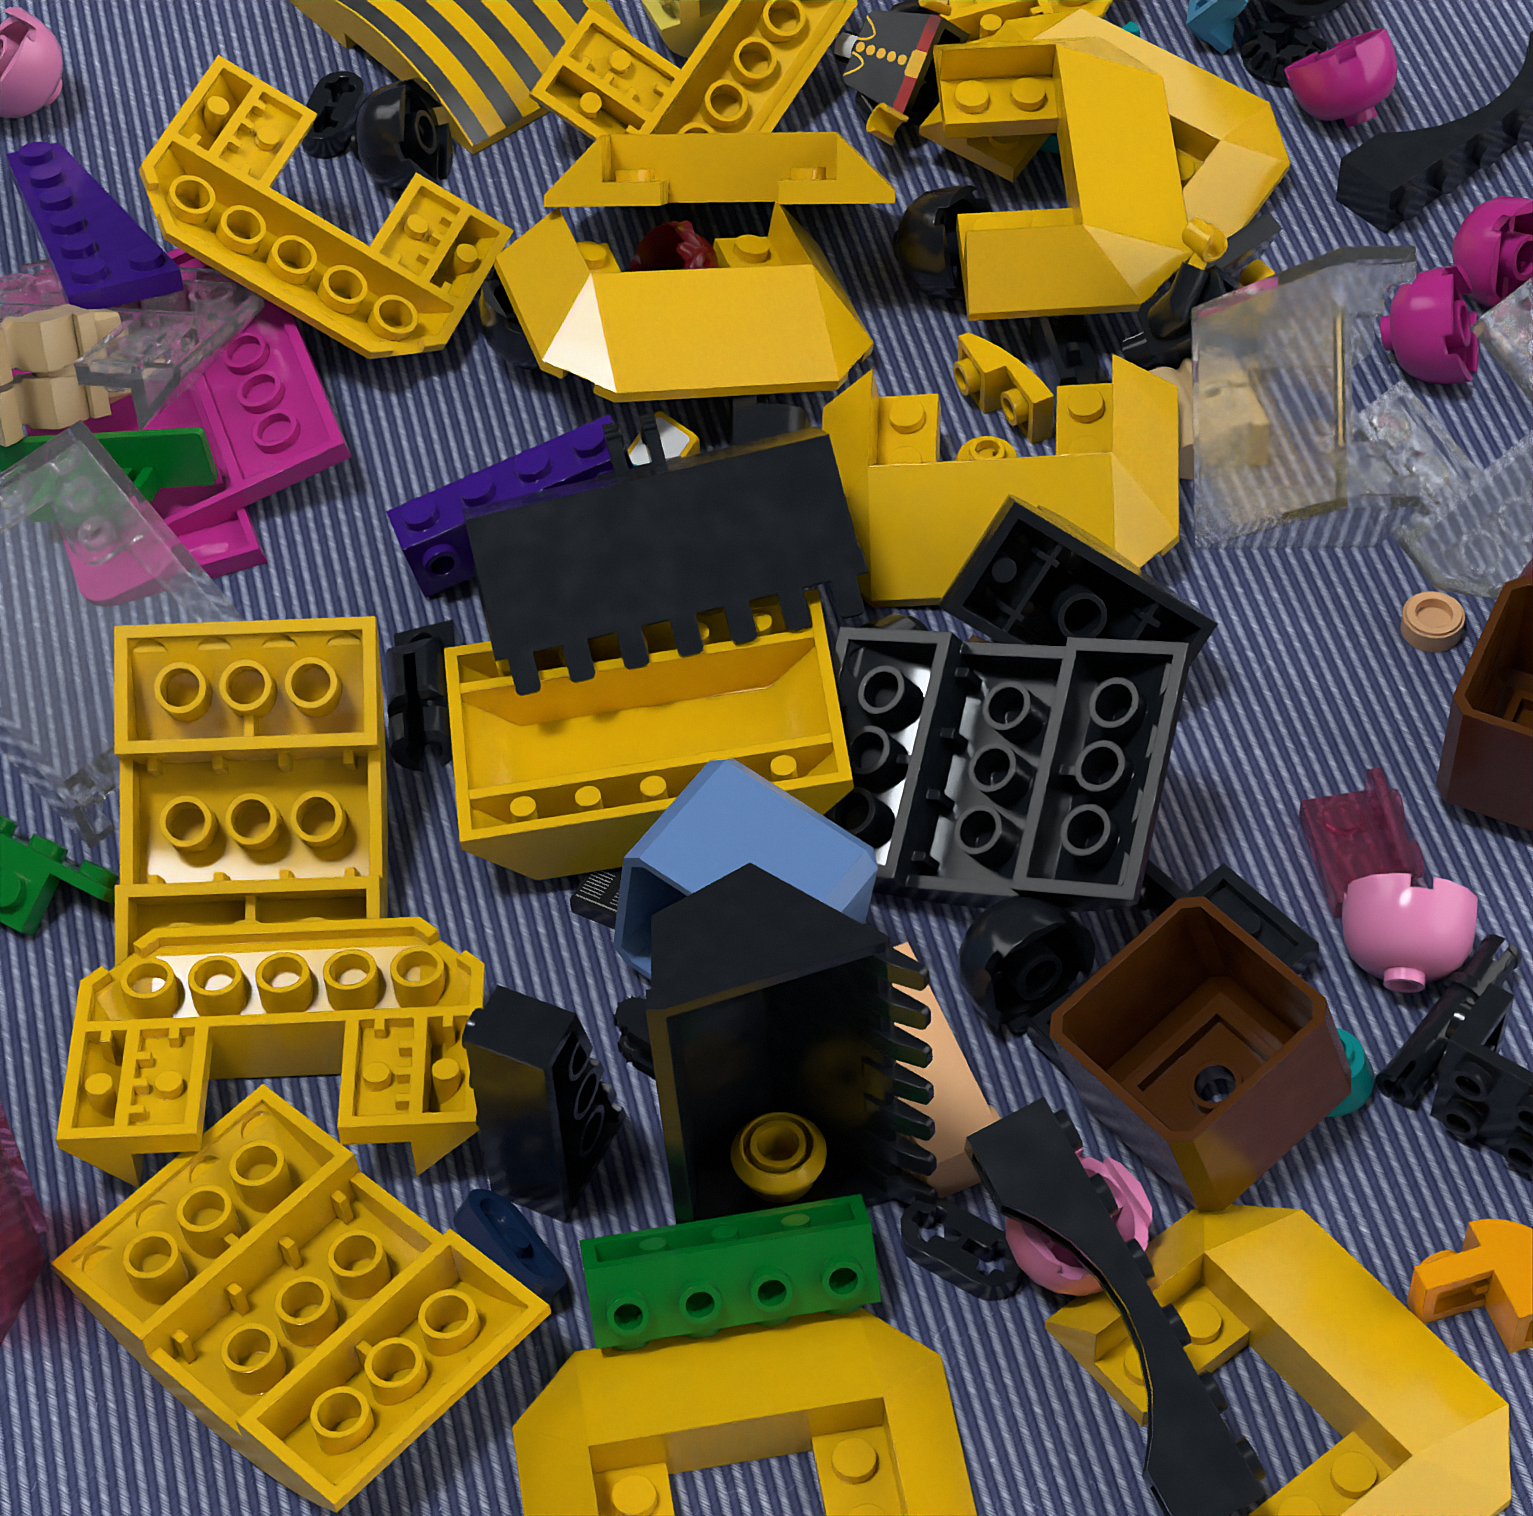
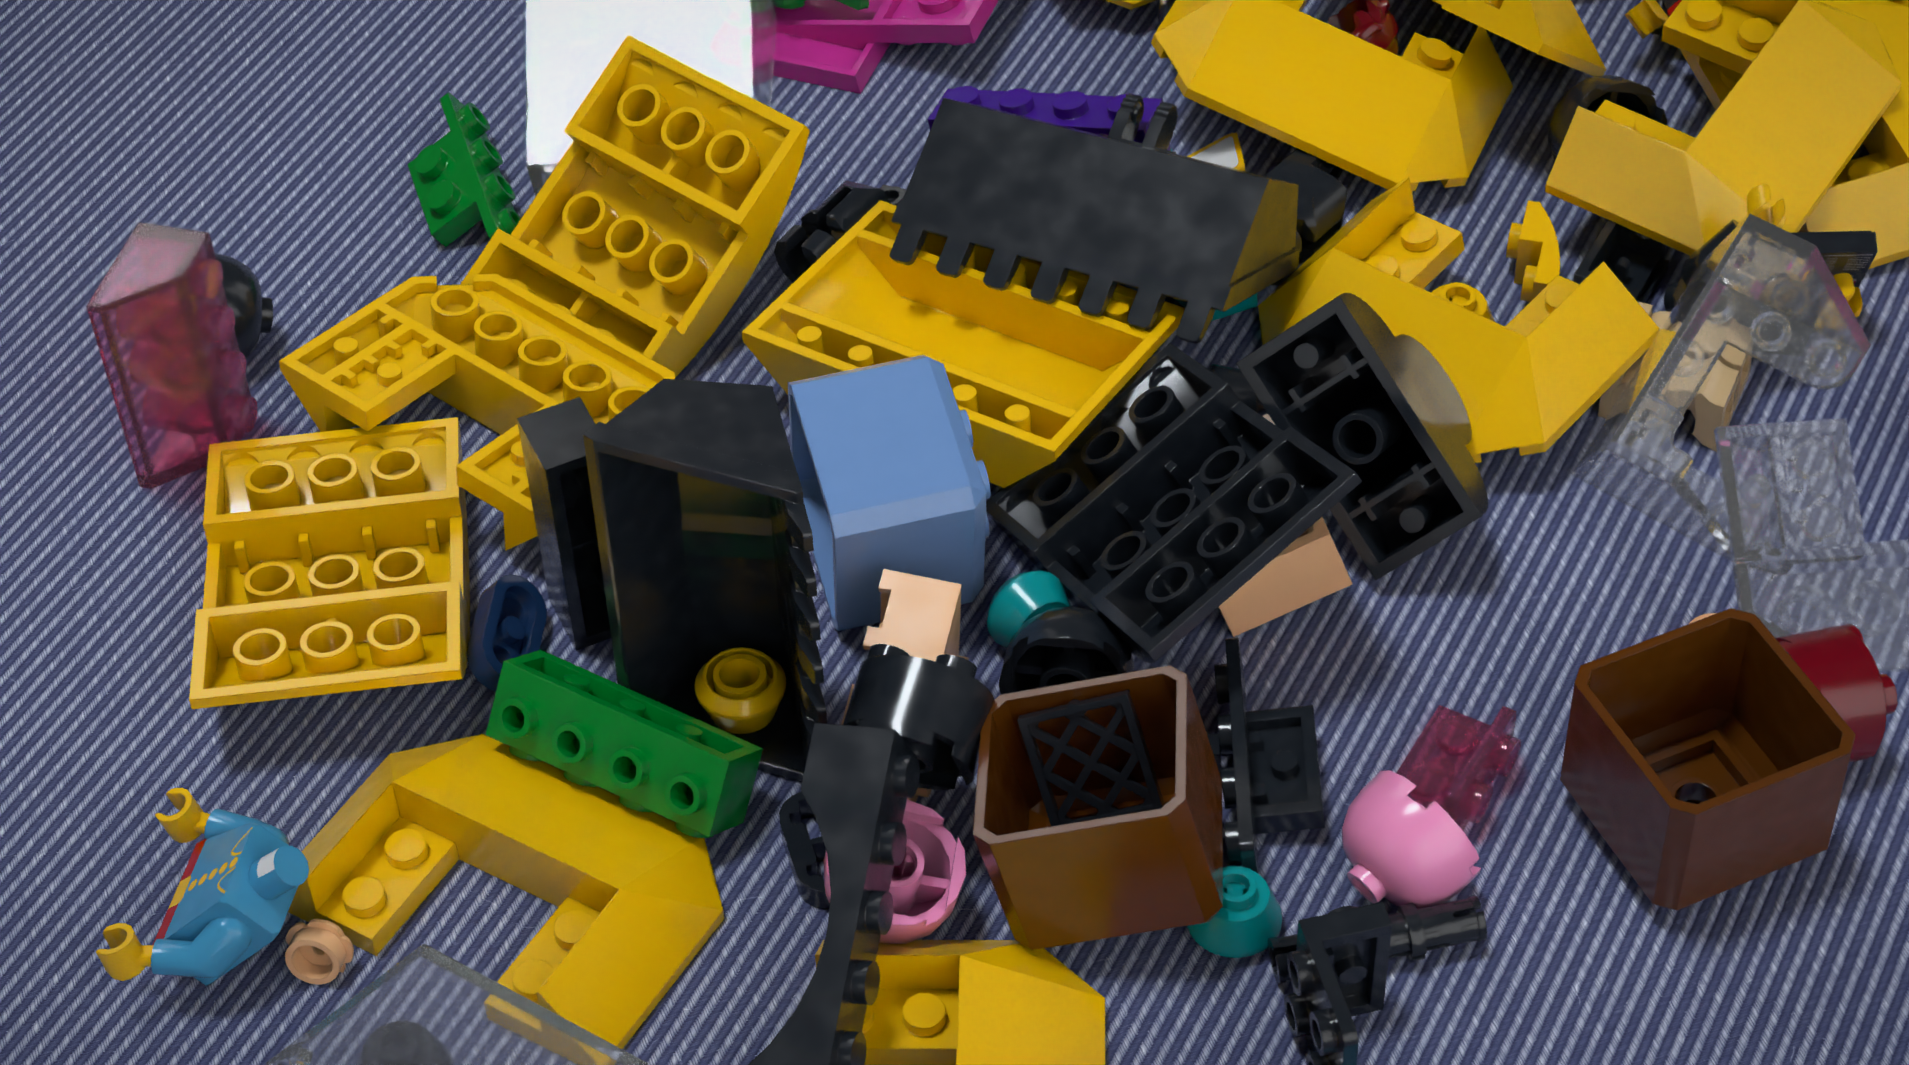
camera: 40 degrees right, 5 degrees down
none -> black brick [843,644,994,790]
none -> teal cone [987,571,1070,648]
none -> black window [1017,689,1165,826]

